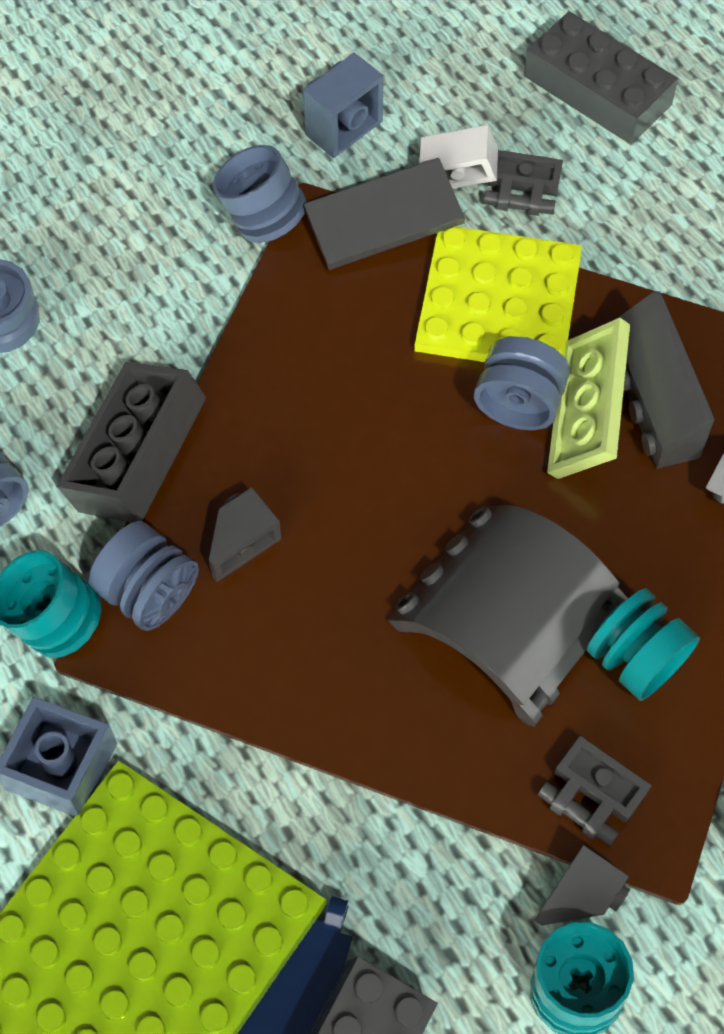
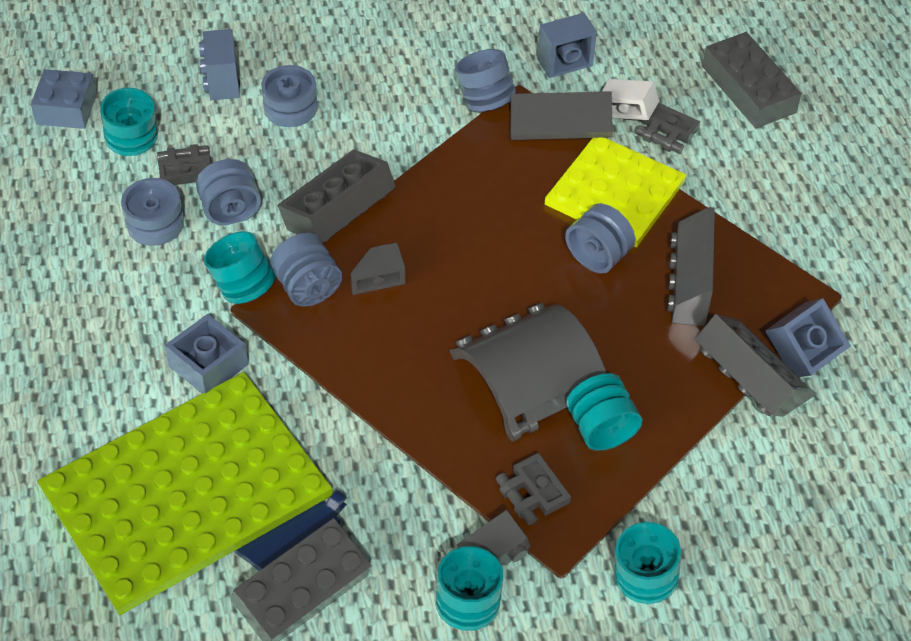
camera: 20 degrees right, 10 degrees down
yellowish green plate [547,318,630,479] -> none

